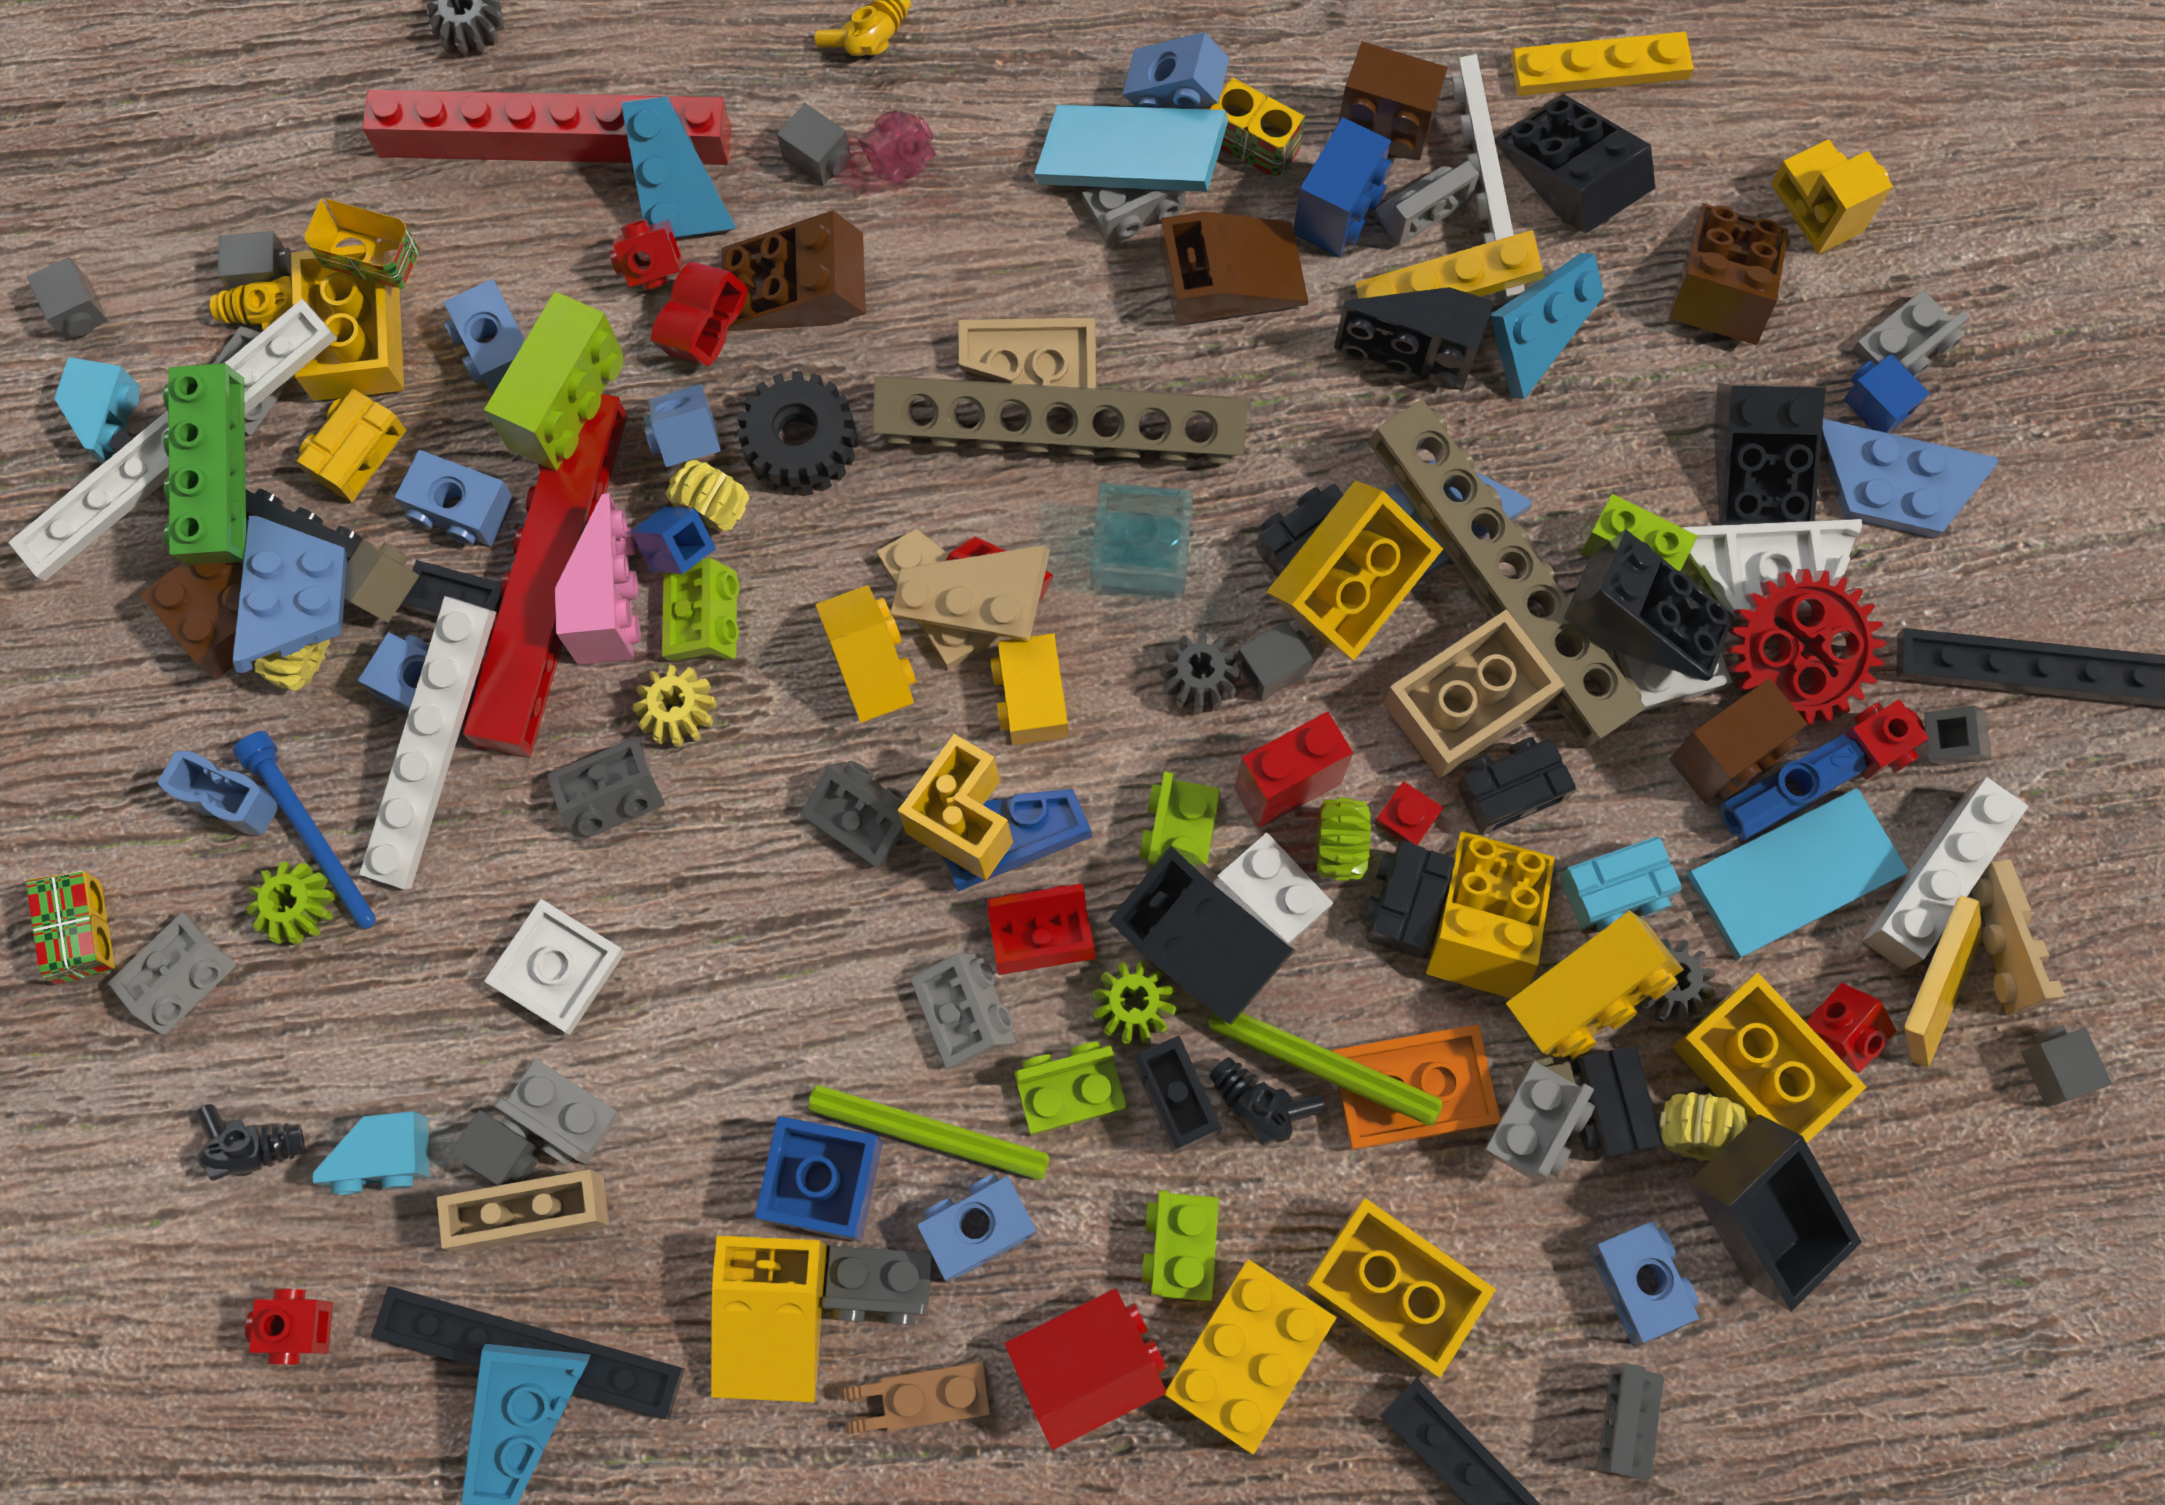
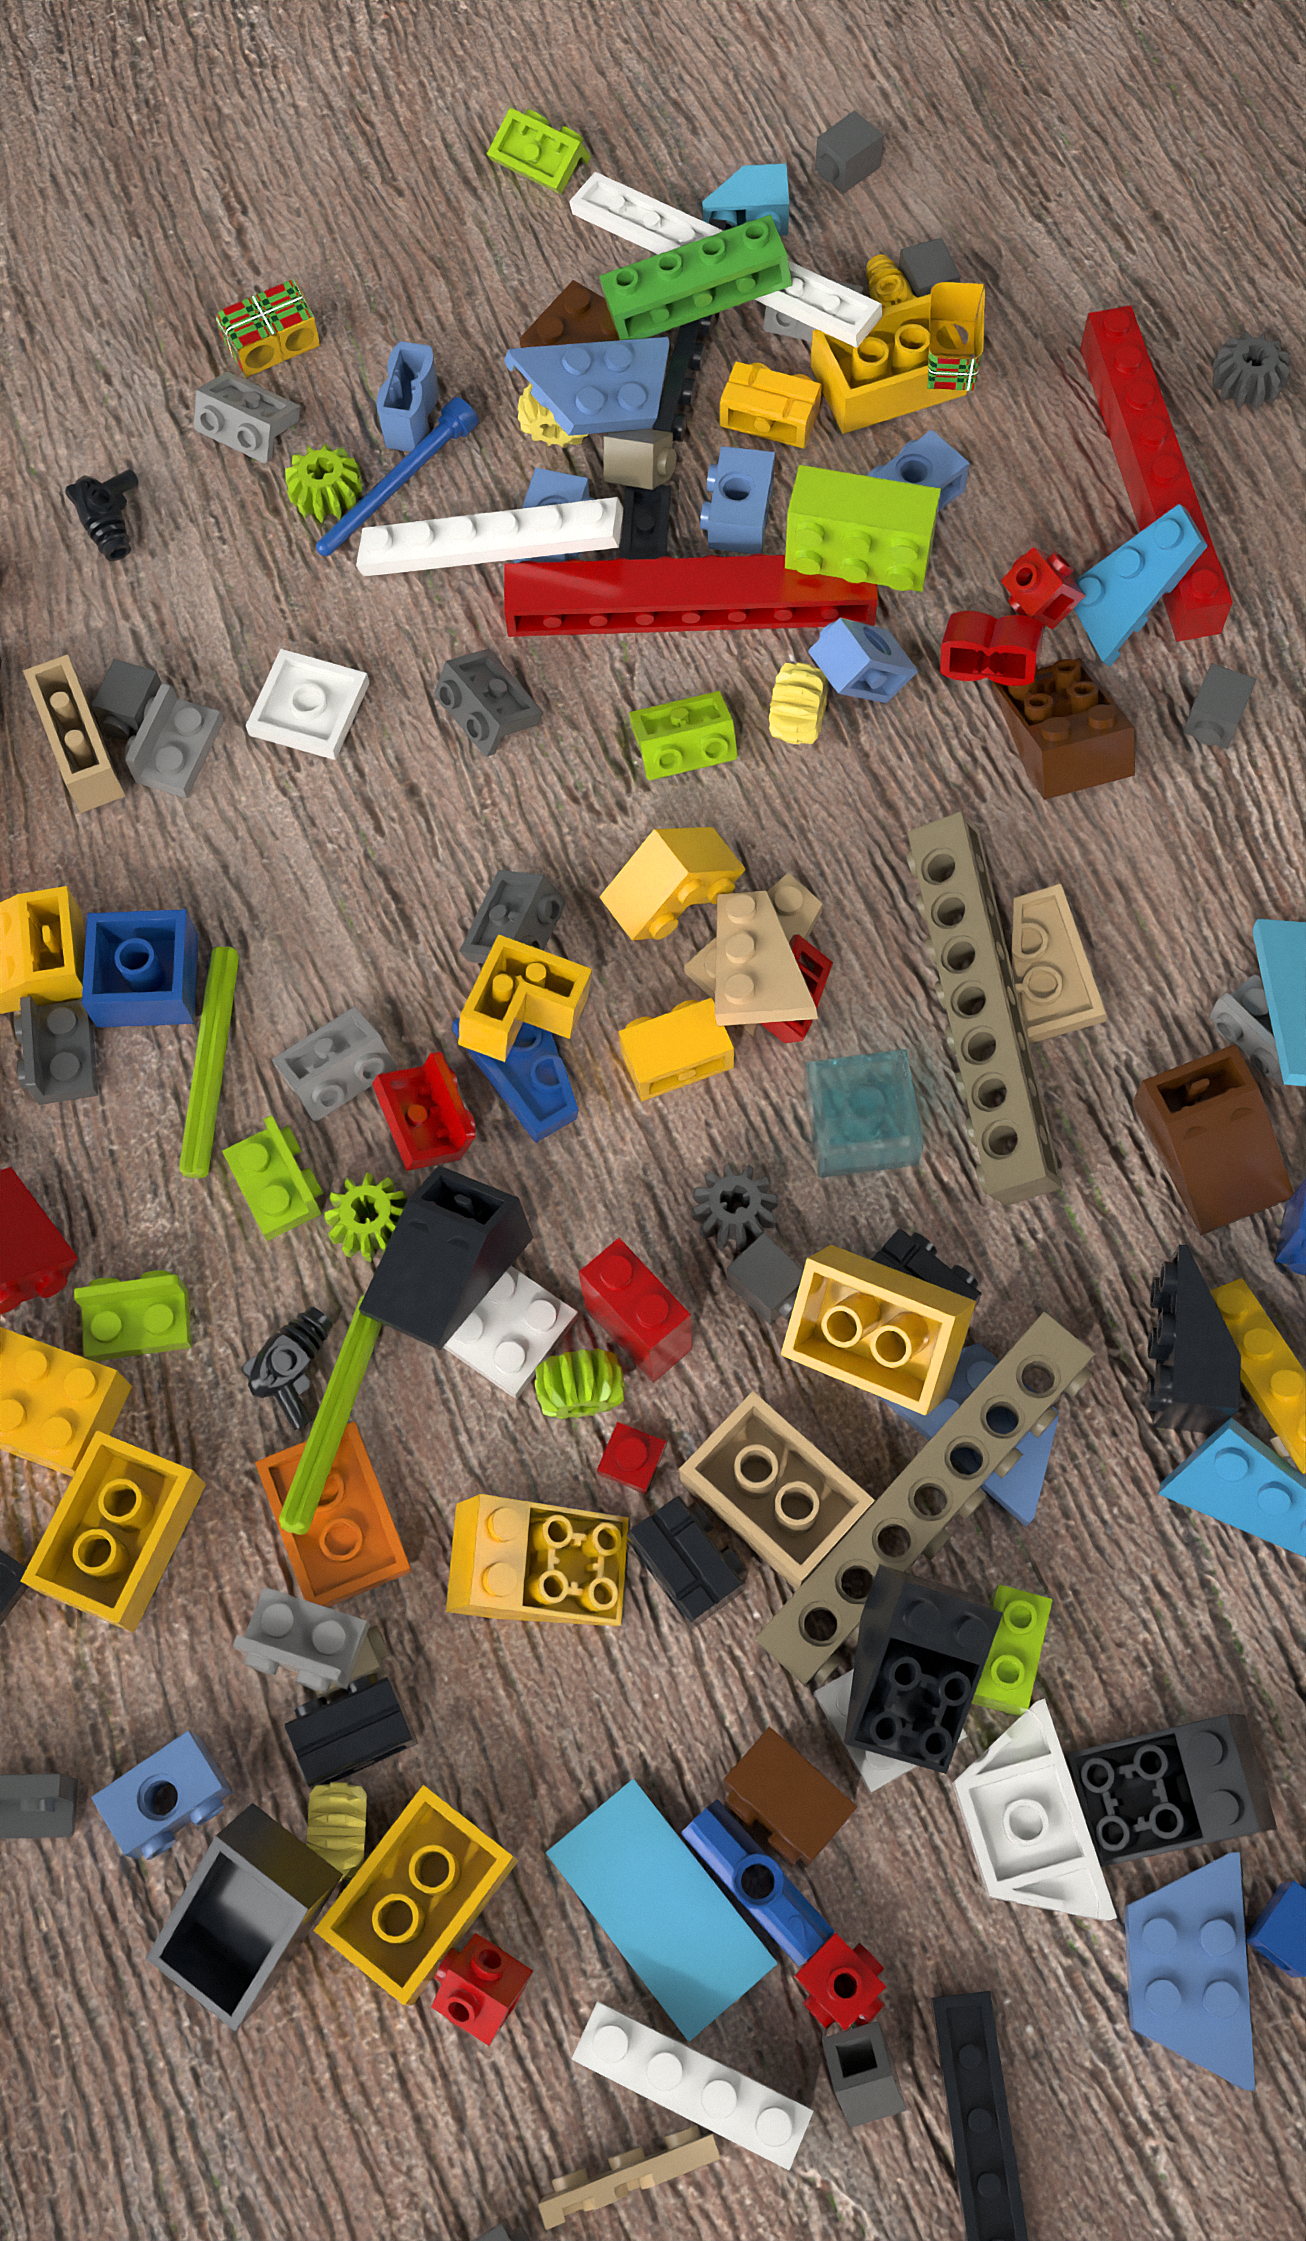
camera: 80 degrees right, 5 degrees down
medium azure slope [313,1111,430,1195] -> none
bright pink slope [555,493,641,665] -> none
blue brick [630,507,716,574] -> none
light yellow gear [633,664,717,748] -> none
black tyre [737,371,858,496] -> none
clear pink brick [857,110,937,184] -> none
medium blue brick [917,1174,1038,1283] -> none
black brick [1132,1035,1222,1155] -> none
lime bracket [1139,771,1220,875] -> none
black brick [1361,841,1456,959] -> none
yellow brick [1506,910,1684,1060] -> none
medium azure brick [1560,836,1682,933] -> none
dark grey gear [1638,938,1715,1023] -> none
red gear [1725,569,1886,724] -> none
yellow tile [1904,895,1982,1068] -> none

